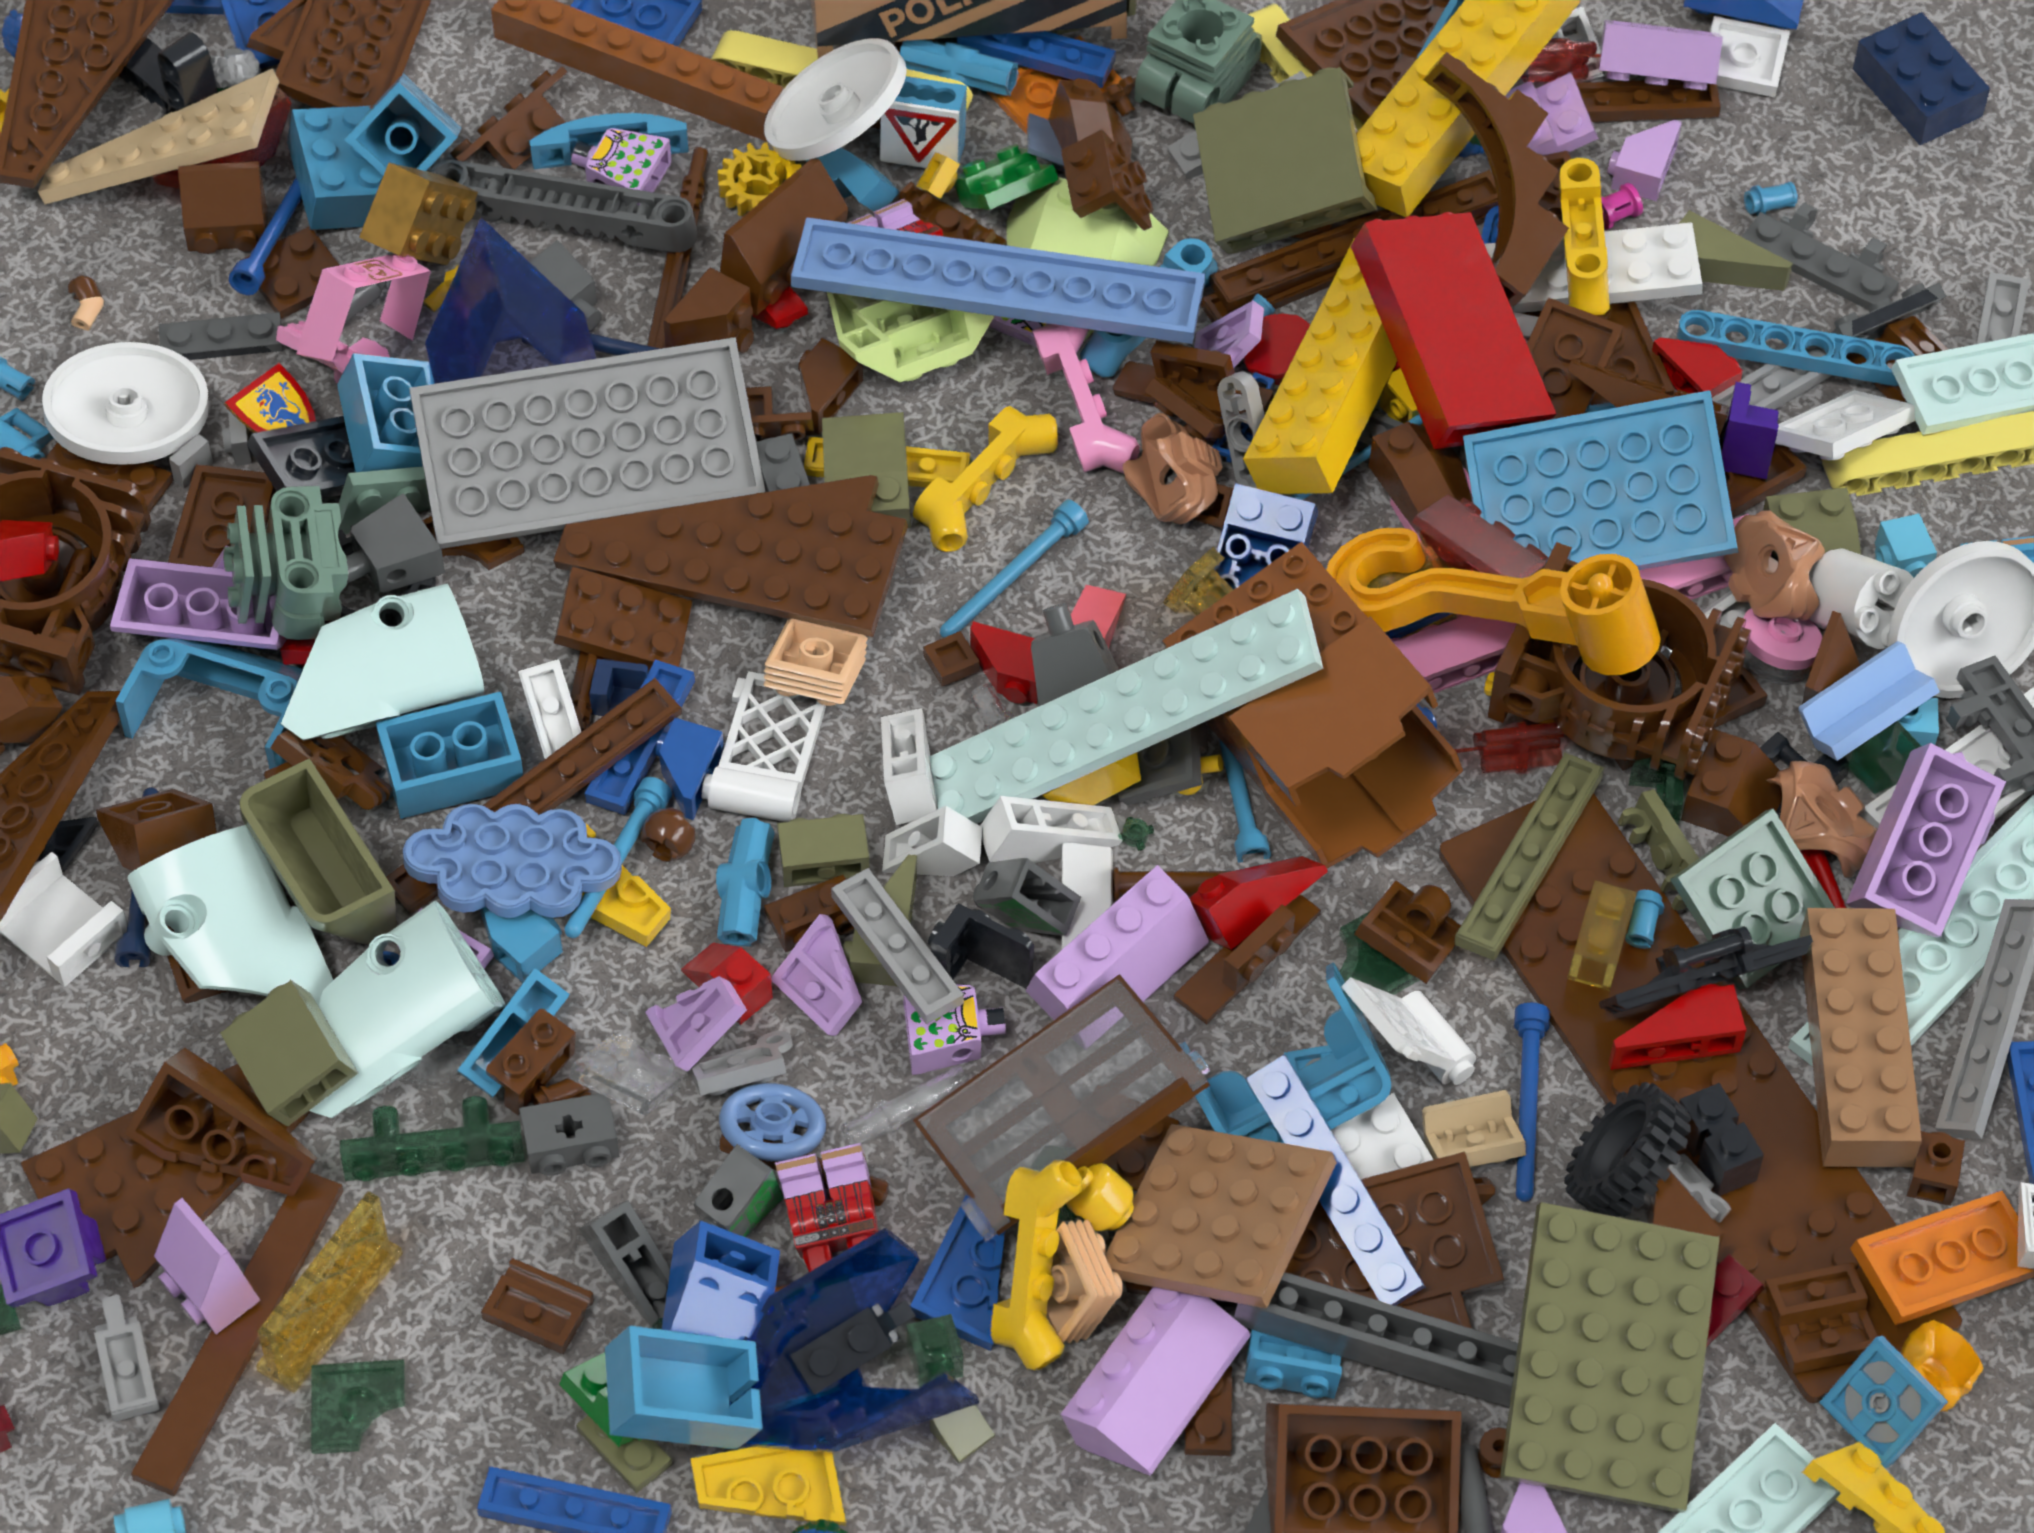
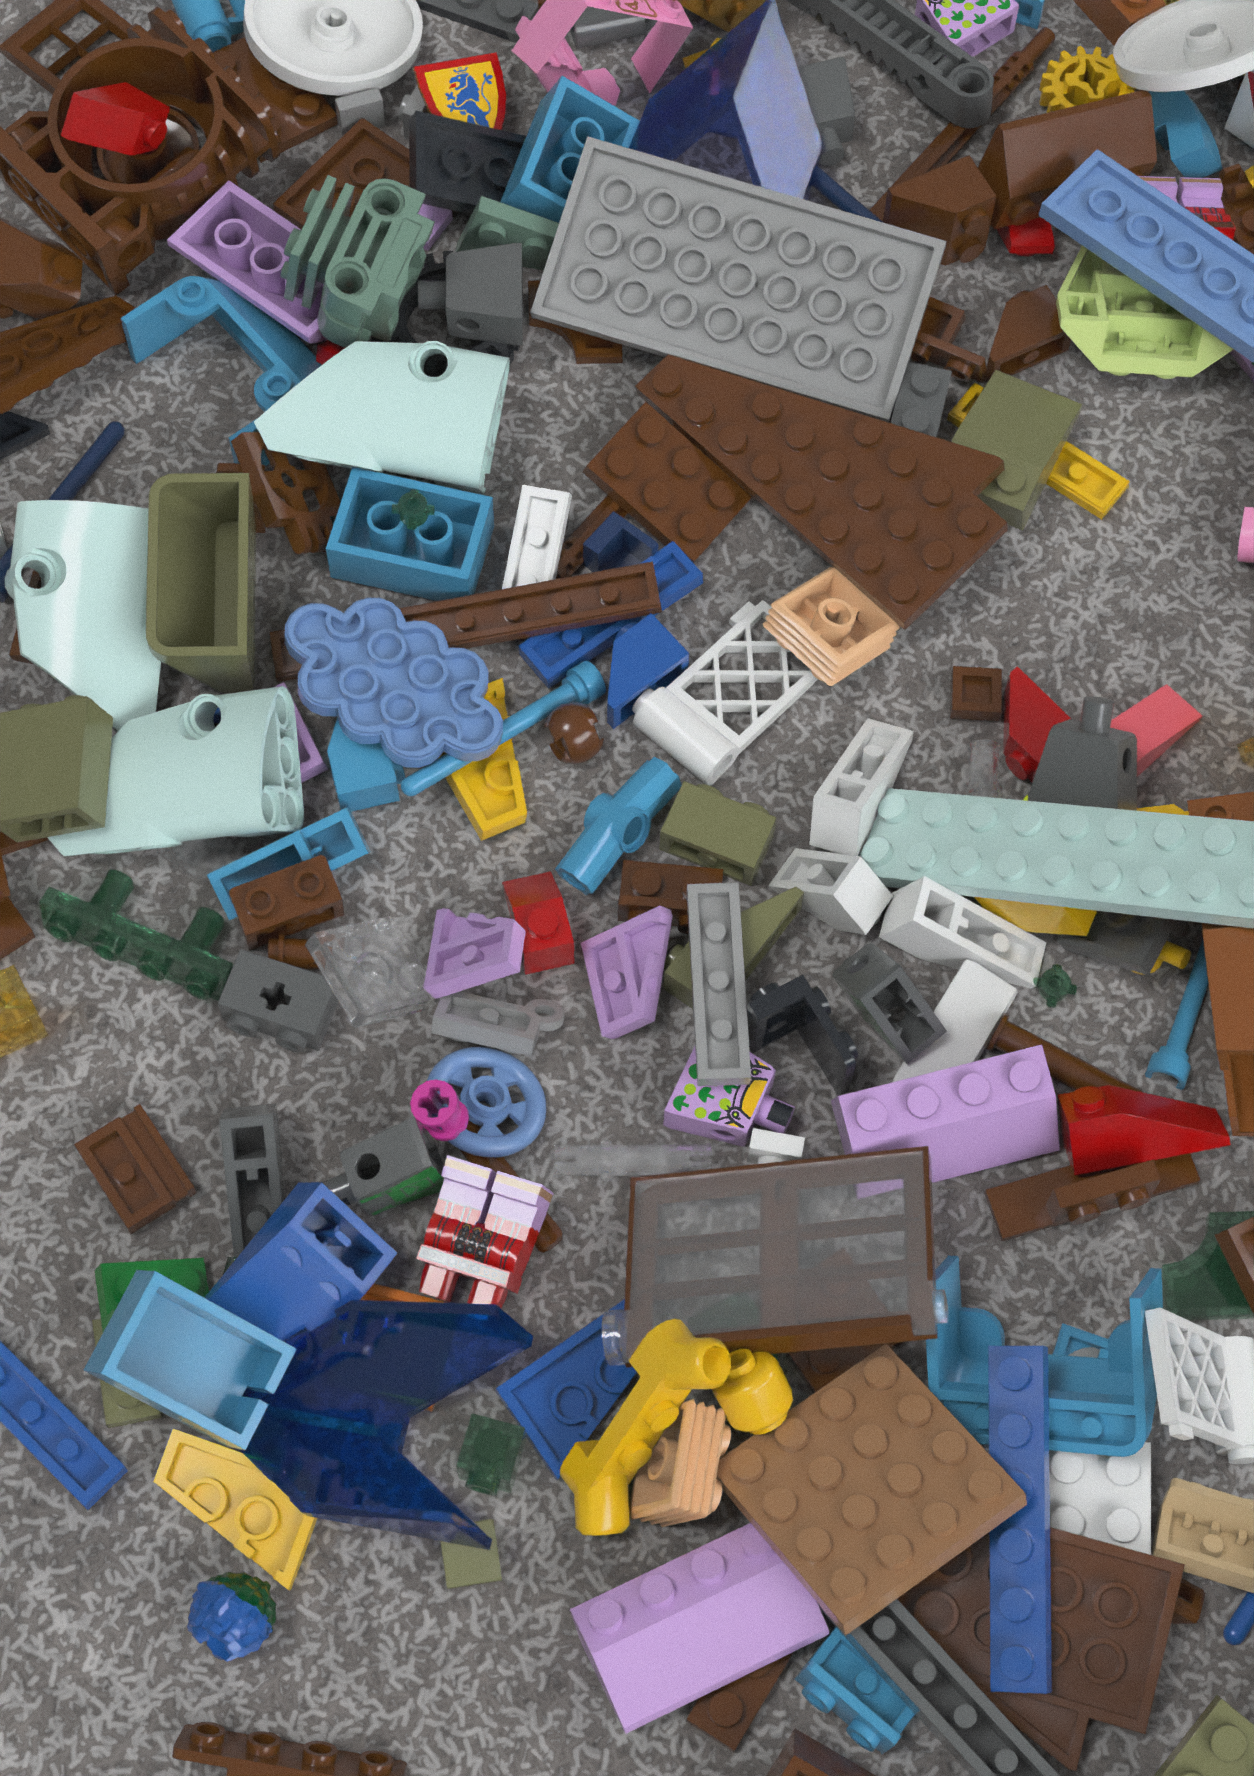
camera: 30 degrees right, 10 degrees up
reddish brown slope [96,789,217,871] -> none
black hinge [788,1300,915,1396] -> none
yellow plate [913,406,1058,552] -> none
dark azure piece [940,499,1089,638] -> none
none -> clear green piece [392,489,435,530]
none -> dark pink bush [410,1079,469,1141]
none -> white plate [747,1128,805,1164]

